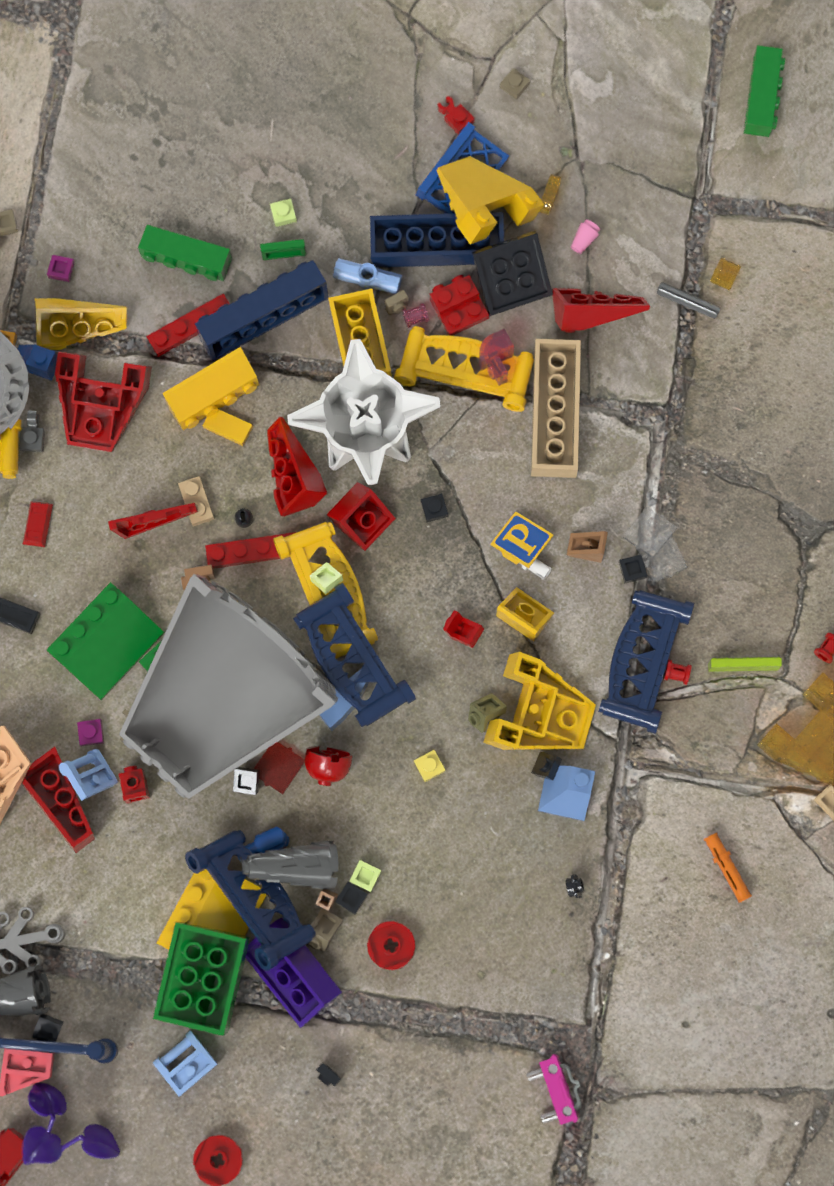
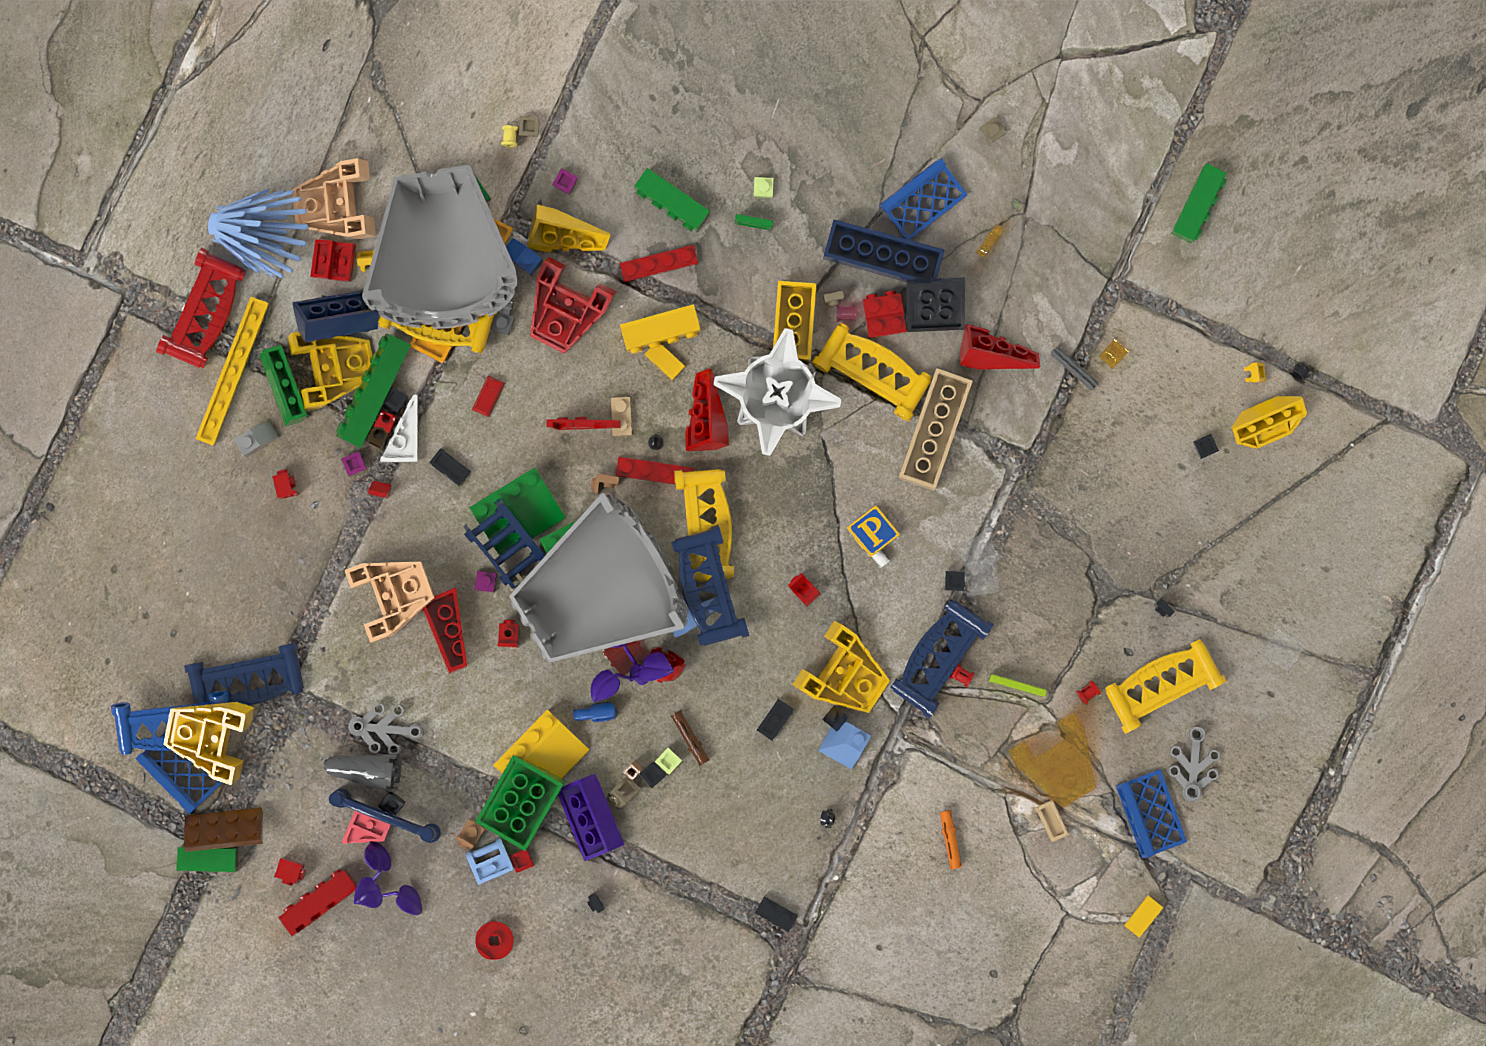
camera: 10 degrees right, 10 degrees up
light blue plate [59,749,118,801] -> none
dark blue piece [185,830,316,971] -> none
dark blue brick [195,260,329,361] -> none
plate [233,767,260,795] -> none
dark grey cone [242,841,339,889] -> none
yellowish green plate [310,562,343,594] -> none
red slope [326,482,396,551] -> none
light blue piece [333,258,402,294] -> none
red plate [367,921,415,970] -> none
light yellow plate [414,750,445,782] -> none
black plate [420,494,448,523] -> none
red plate [437,96,475,135] -> none
yellow wedge [437,157,545,244] -> none
olive bracket [468,693,507,733] -> none
clear pink brick [479,329,514,386] -> none
yellow slope [496,587,554,642] -> none
dark pink piece [527,1054,581,1125] -> none
medium nougat slope [566,531,608,563] -> none
bright pink cone [571,220,600,254] -> none
none -> medium nougat bracket [456,819,486,850]
none -> dark blue fence [463,498,545,589]
none -> red tile [509,849,534,873]
none -> dark purple plant [590,642,674,703]
none -> reddish brown pin [670,710,710,766]
none -> black plate [755,896,798,932]
none -> black plate [757,699,794,741]

